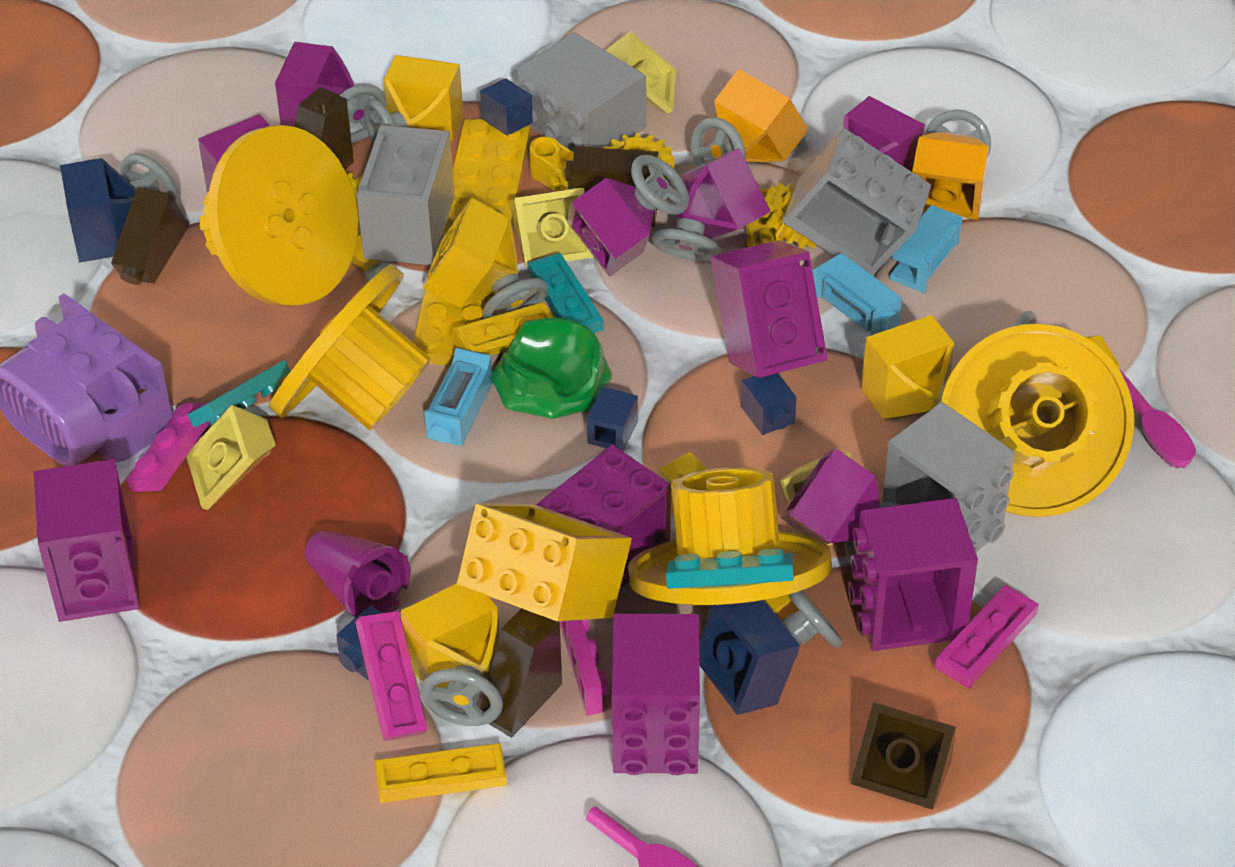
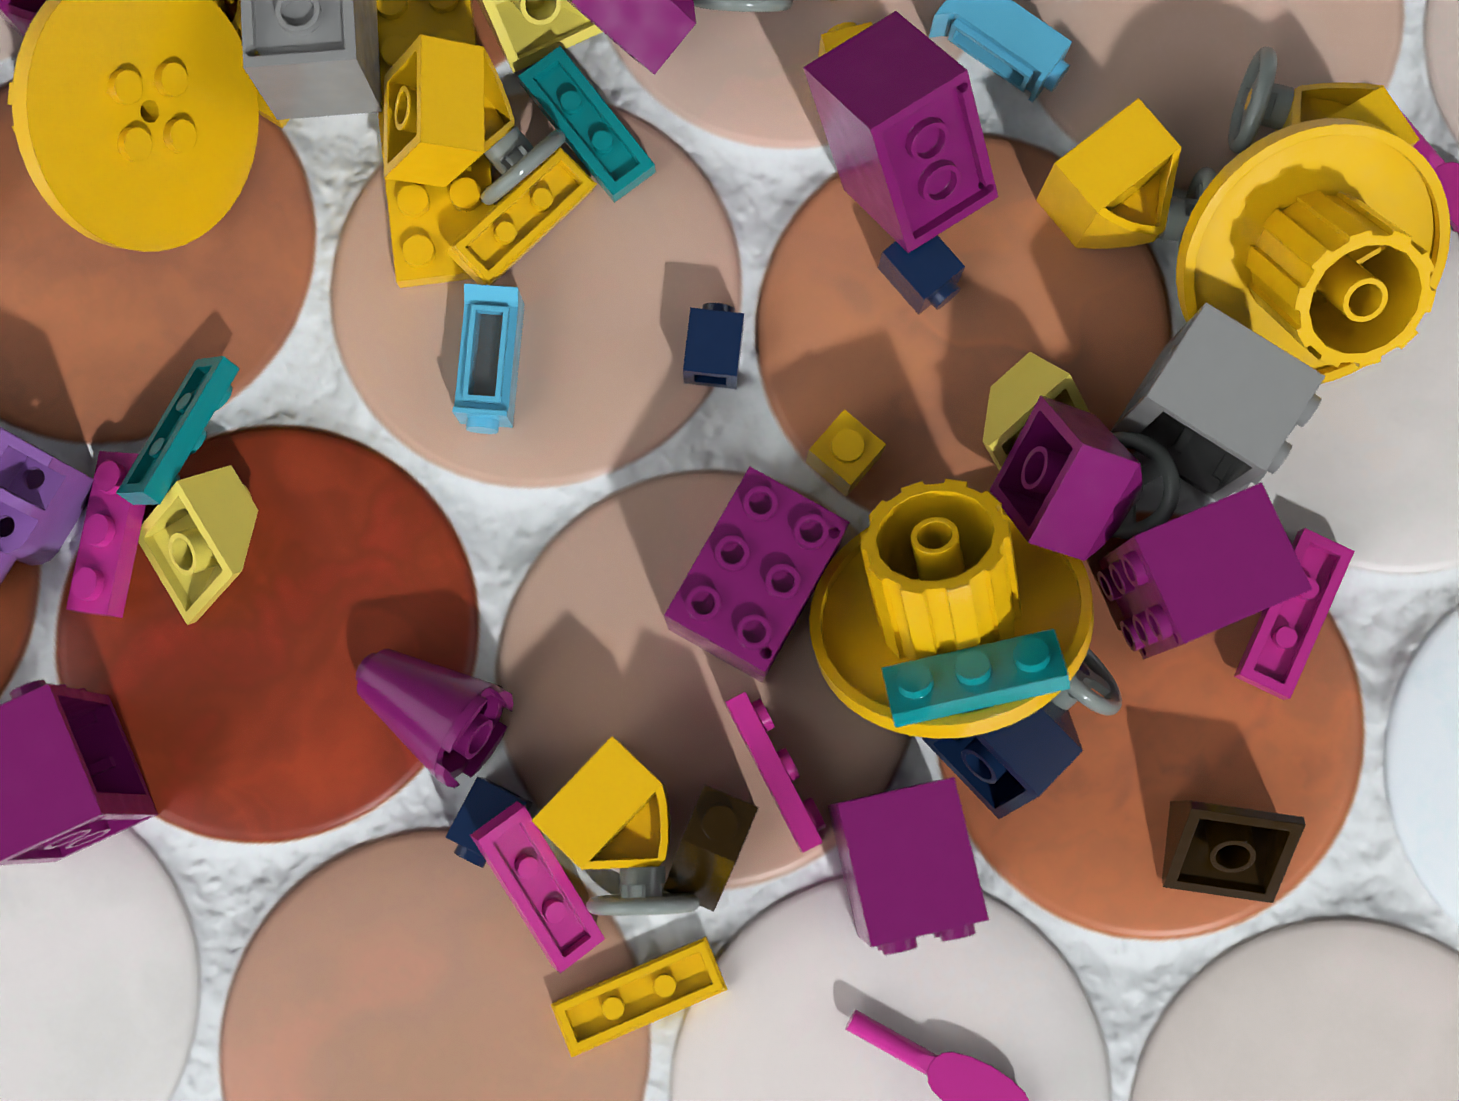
camera: 15 degrees left, 35 degrees up
yellow piece [269,264,431,431] -> none
yellow container [457,504,632,621] -> none
green piece [490,318,612,419] -> none

